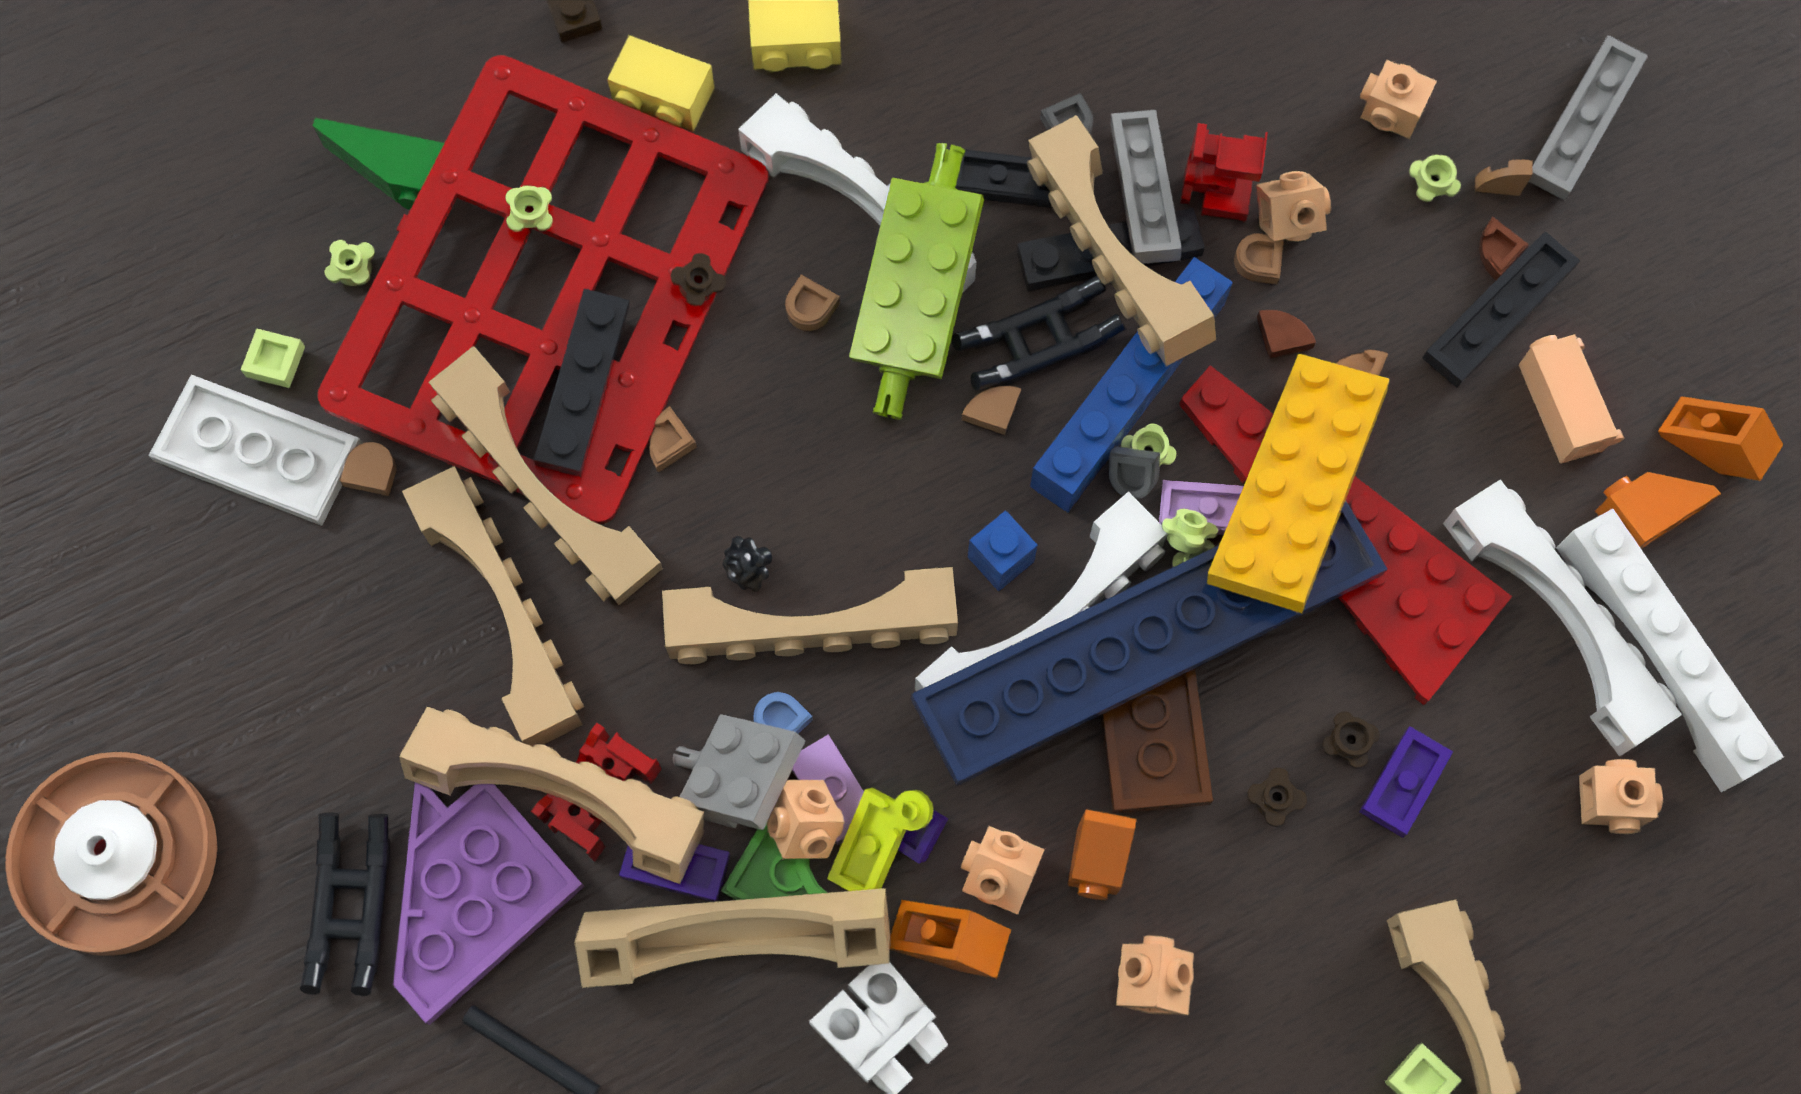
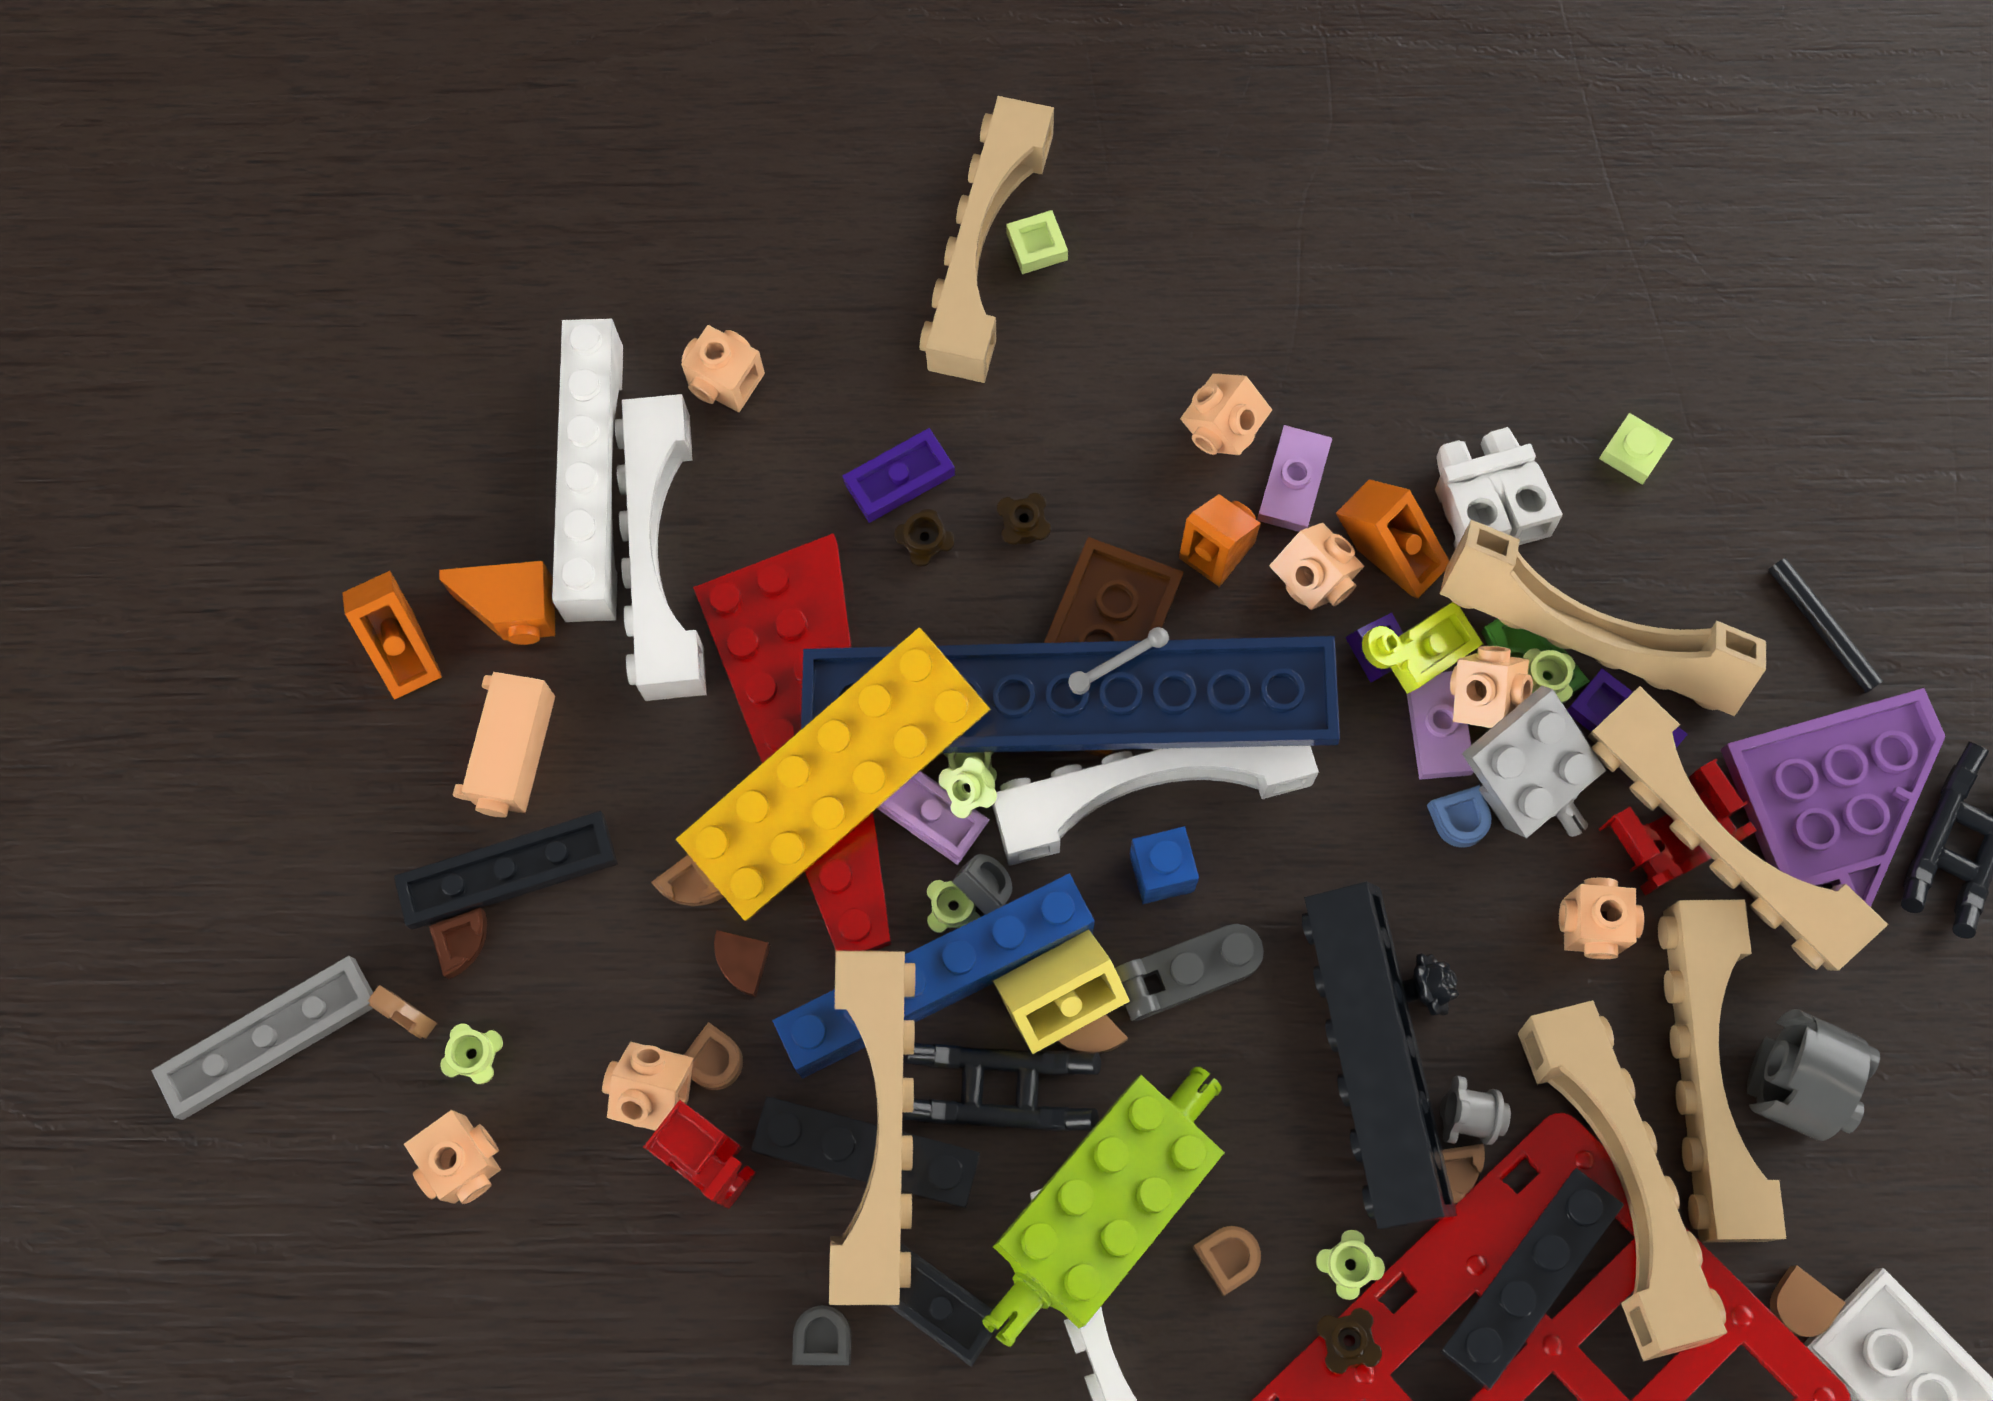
camera: 150 degrees left, 0 degrees up
tan arch [662,567,958,664] -> none
light grey plate [1111,110,1182,264] -> none
none -> light yellow brick [993,929,1130,1054]
none -> light grey hinge [1068,627,1169,695]
none -> dark grey plate [1115,924,1264,1022]
none -> lavender plate [1257,425,1332,532]
none -> black brick [1302,881,1457,1229]
none -> yellowish green plate [1316,1230,1385,1300]
none -> light grey brick [1440,1076,1511,1145]
none -> yellowish green plate [1523,648,1575,703]
none -> light nougat brick [1559,877,1644,959]
none -> dark grey brick [1747,1009,1880,1141]

